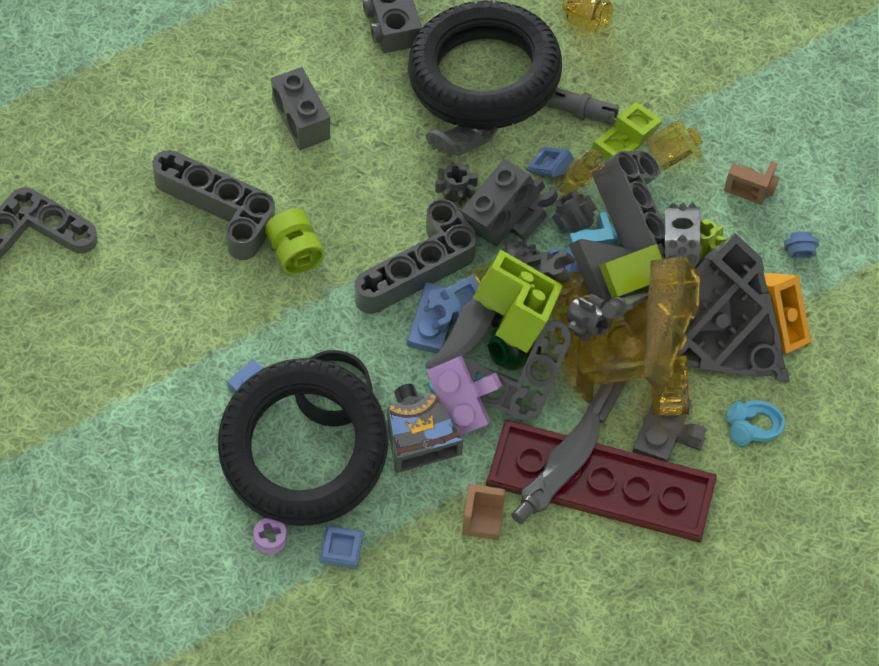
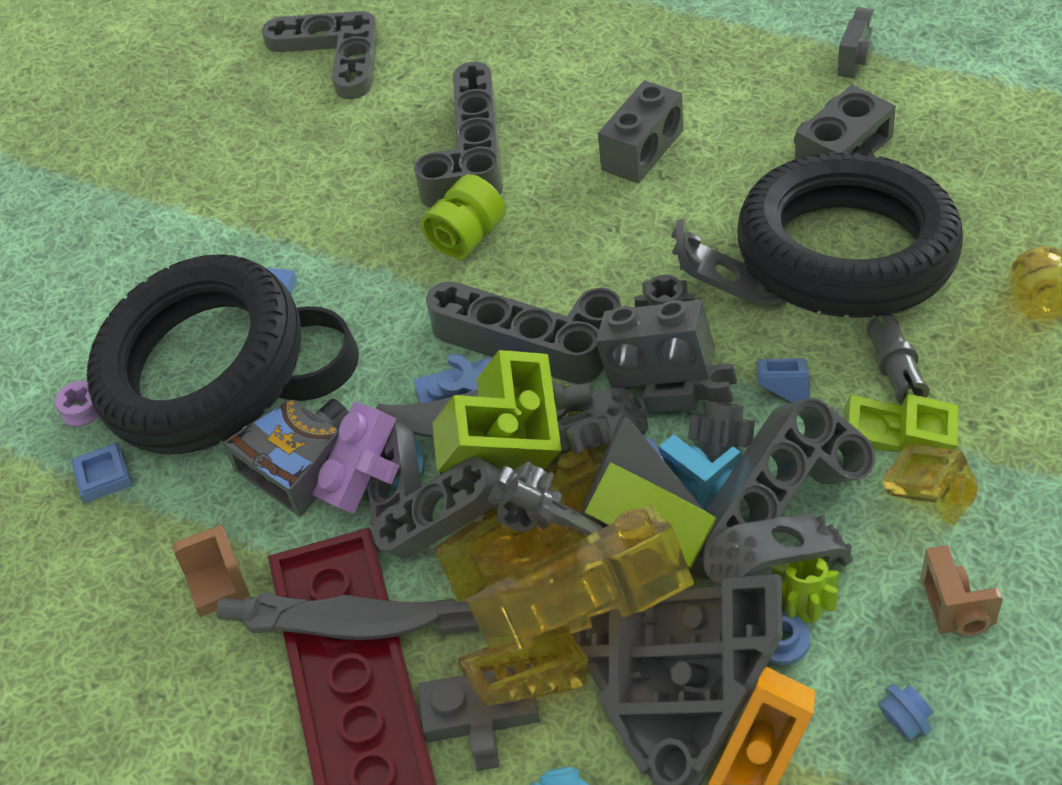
camera: 70 degrees right, 10 degrees down
clear yellow pin [557,150,604,195] -> none

